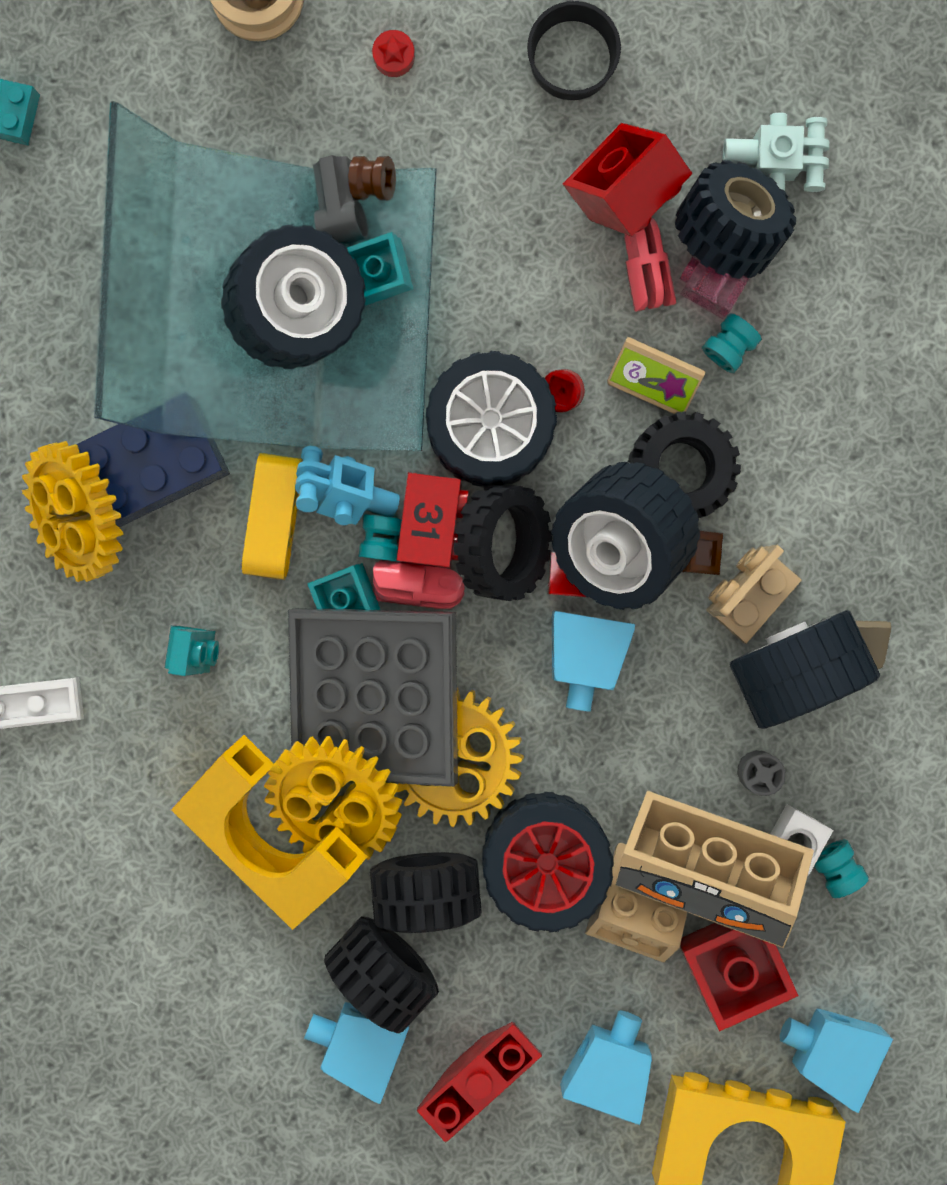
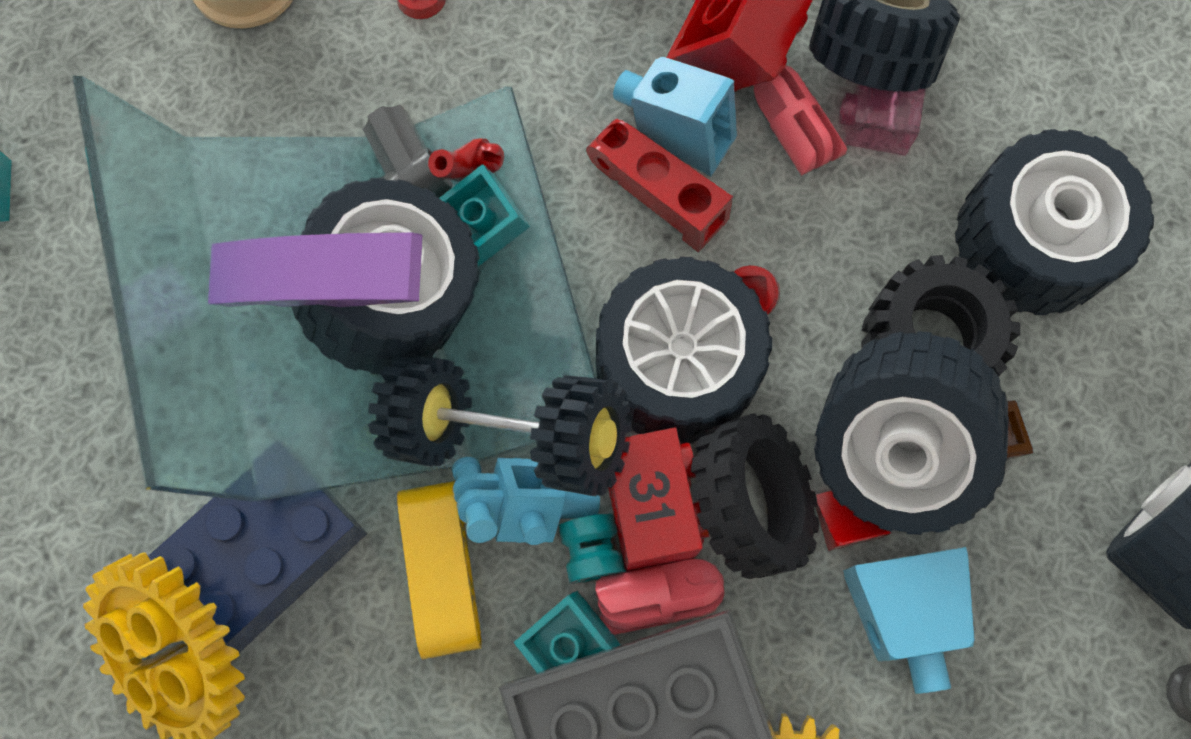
camera: 20 degrees left, 15 degrees down
reddish brown wheel [348,156,396,201] -> none
slope [607,337,705,414] -> none
teal wheel [702,313,762,374] -> none
tan bracket [706,545,802,644] -> none
none -> medium lavender slope [208,232,423,307]
none -> black axle [368,355,631,497]
none -> red arm [428,138,504,182]
none -> red leg [586,119,733,253]
none -> medium azure torso [613,57,737,177]
none -> black wheel [955,129,1154,315]

